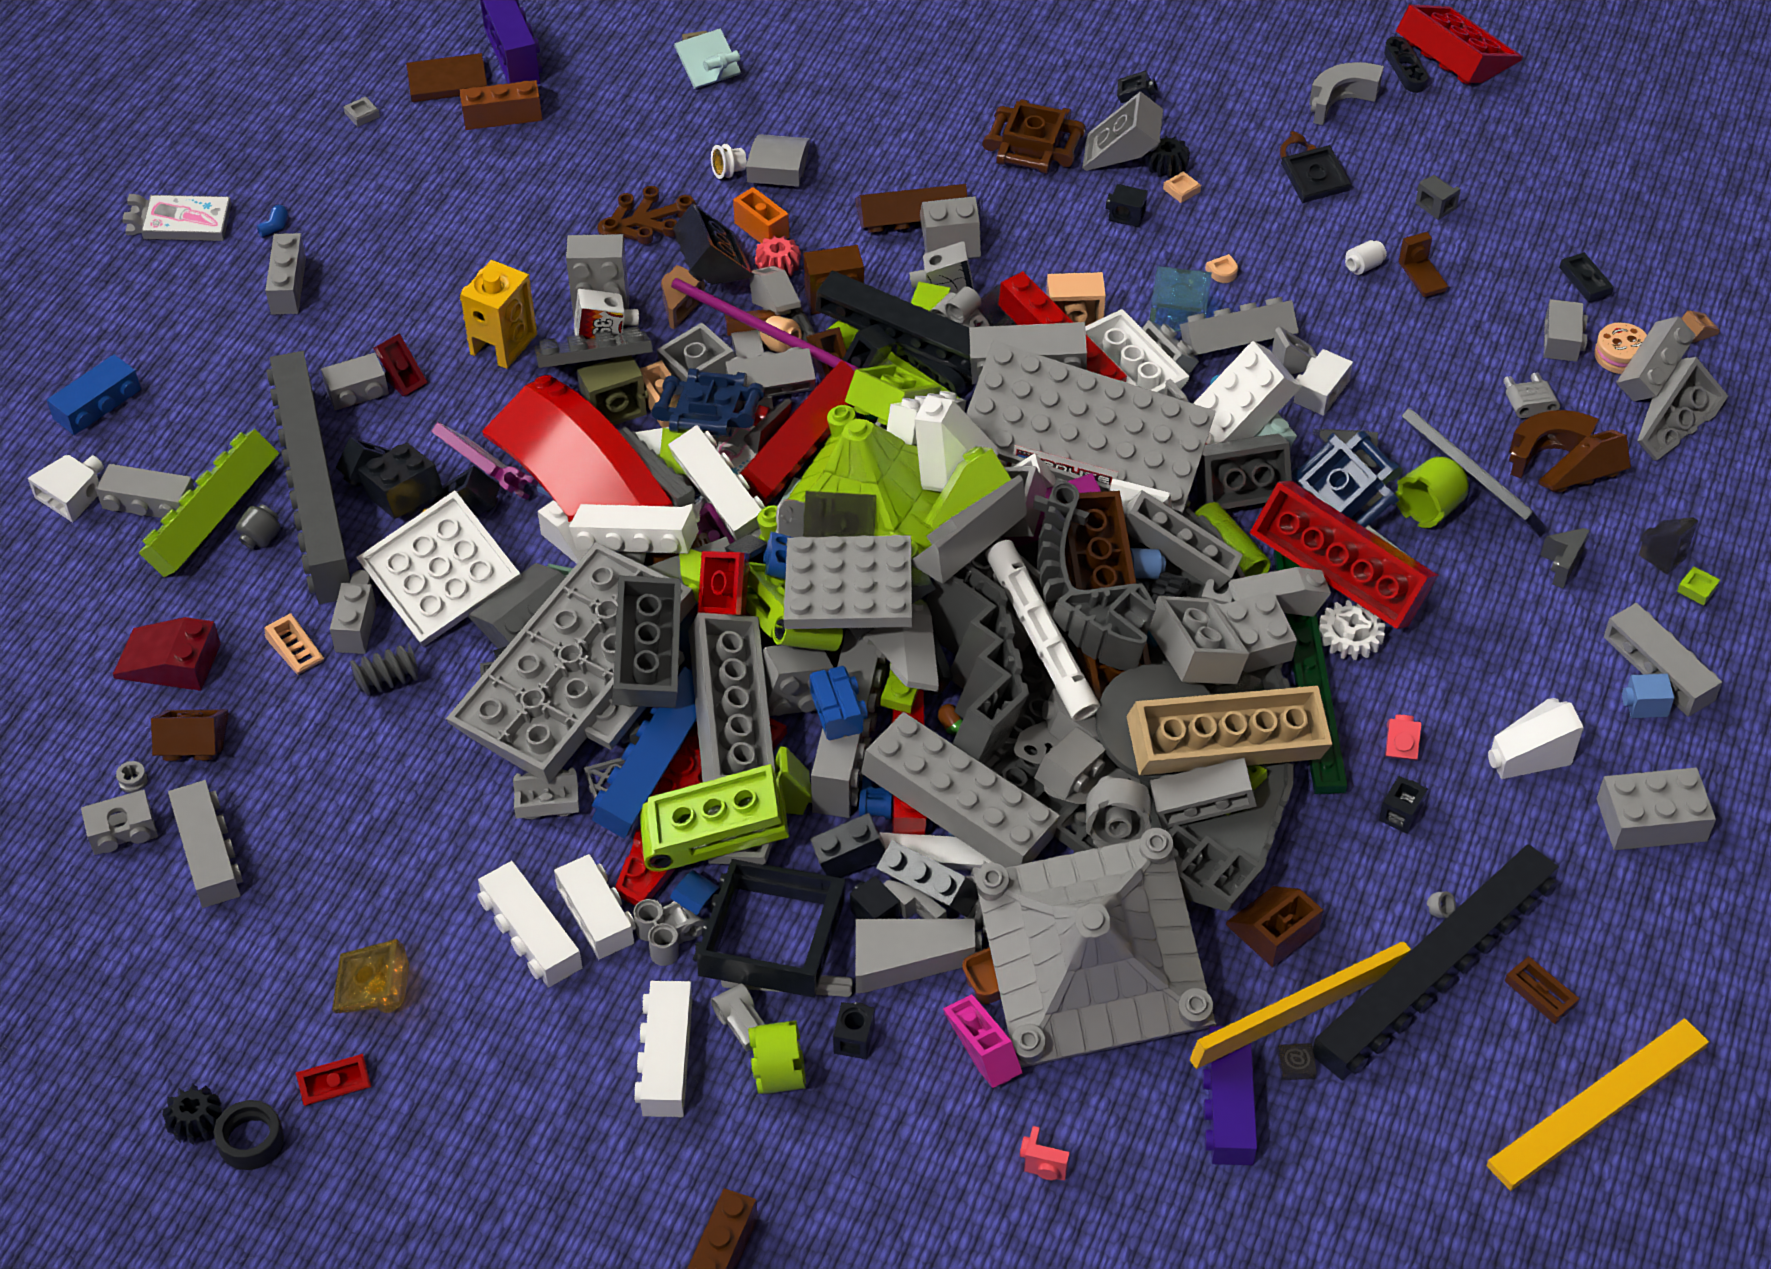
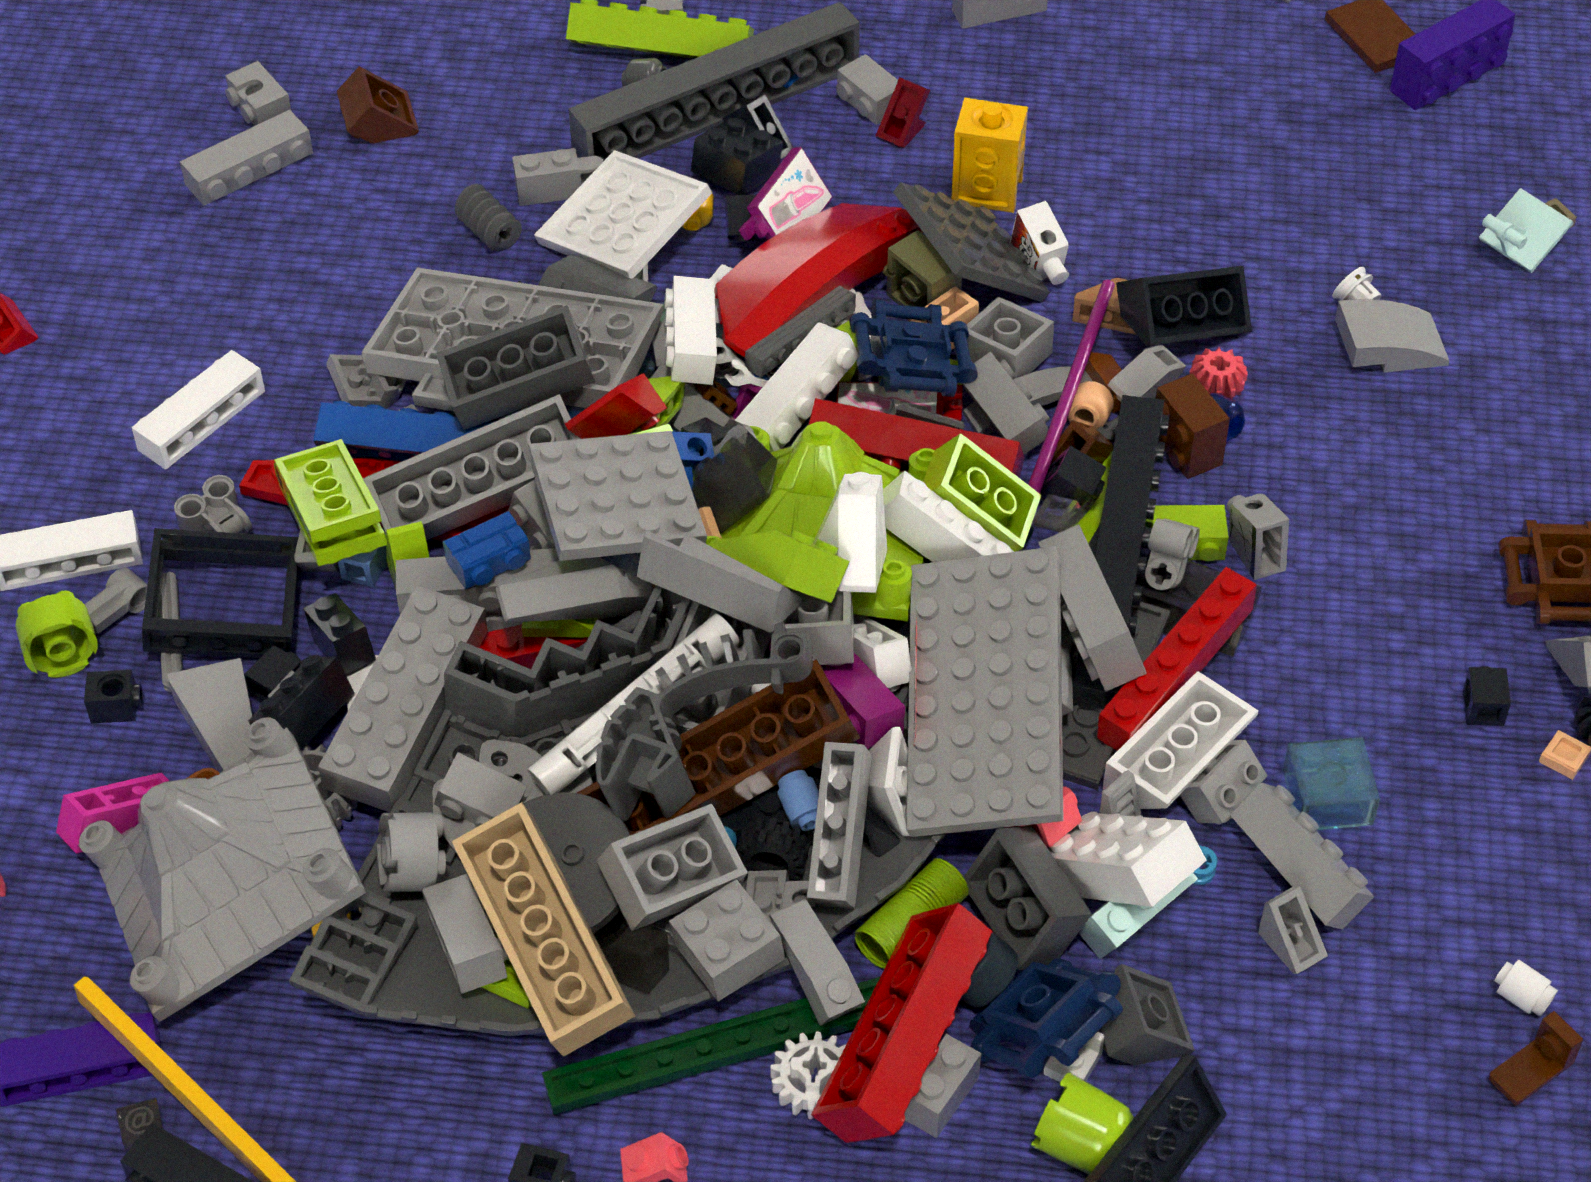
camera: 75 degrees right, 0 degrees up
dark red slope [112,617,221,691] -> none
light grey bush [116,761,148,793] -> none
light nougat slope [265,613,324,675] -> none
clear yellow slope [332,939,409,1014] -> none
dark orange slope [460,80,542,130] -> none
white brick [554,854,636,960] -> none
light grey brick [566,234,630,319] -> none
reddish brown plant [597,186,696,244] -> none
blue slope [670,870,719,915] -> none
orange brick [733,187,790,244] -> none
reddish brown slope [855,184,967,233] -> none
light grey slope [920,196,981,260] -> none
light nougat brick [1046,272,1106,326] -> none
light nougat tile [1205,254,1238,283] -> none
reddish brown slope [1226,886,1323,968] -> none
white brick [1294,349,1353,416] -> none

